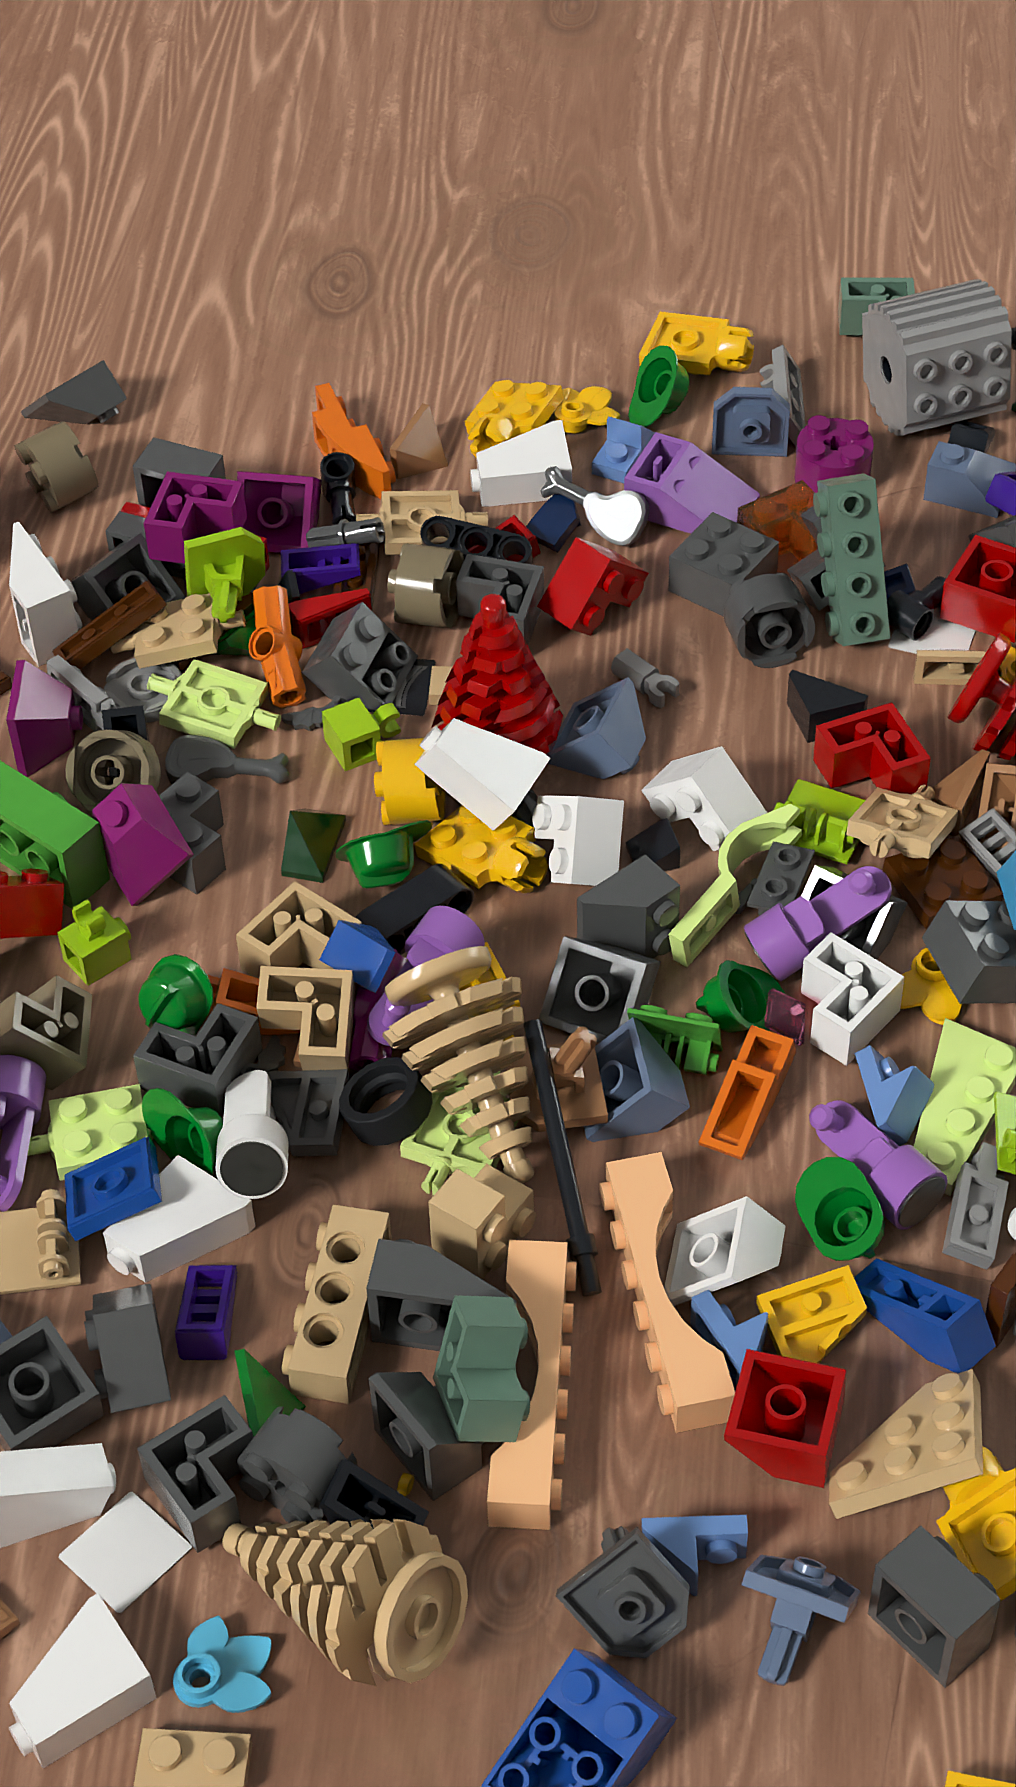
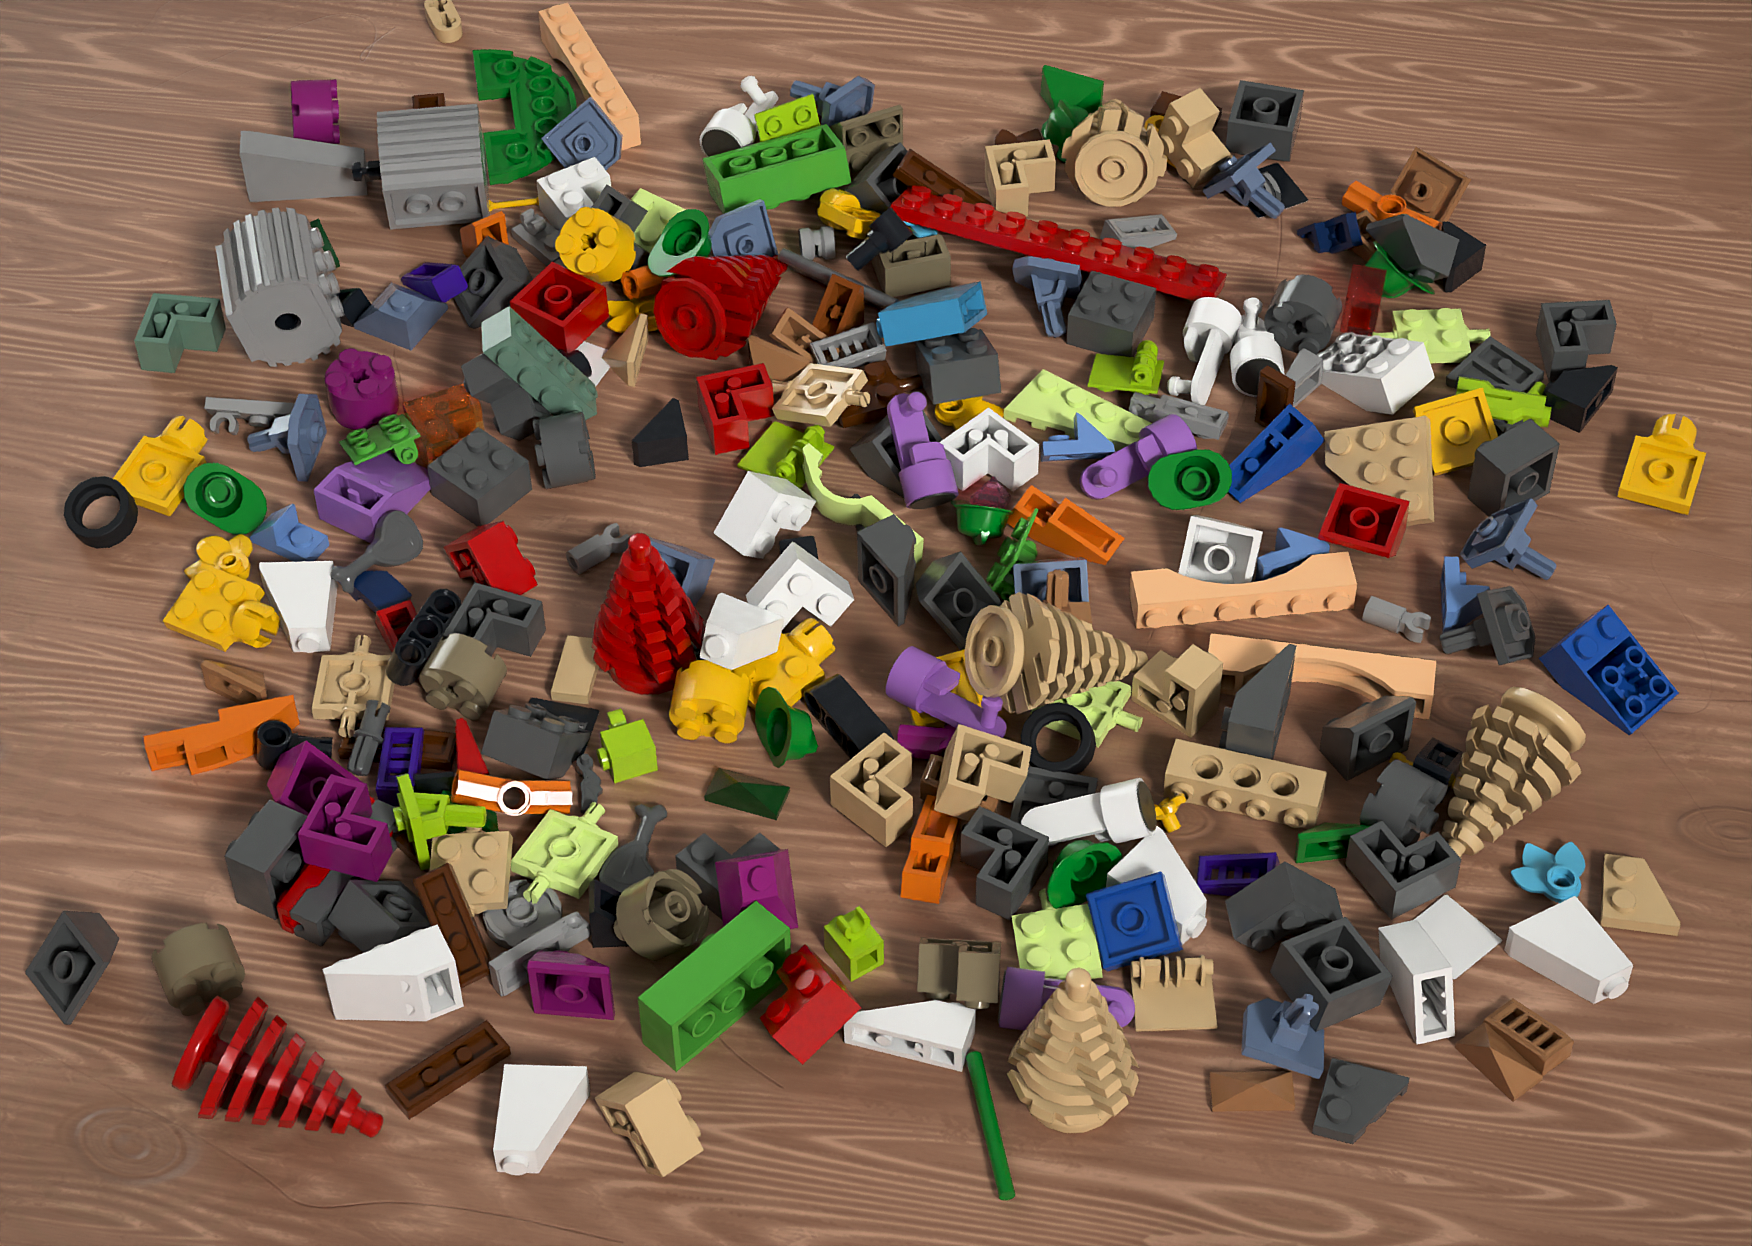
camera: 85 degrees left, 0 degrees up
green piece [138,954,213,1036] -> none
blue slope [319,920,396,993] -> none
sand green brick [433,1295,530,1442] -> none
black bar [523,1019,602,1297] -> none
dark grey hinge [747,841,815,916] -> none
yellow wing [756,1265,867,1364] -> none
none -> black tyre [64,476,138,549]
none -> bright green hinge [339,414,421,465]
none -> yellow plant [1154,793,1187,833]
none -> light grey bar [1362,596,1431,643]

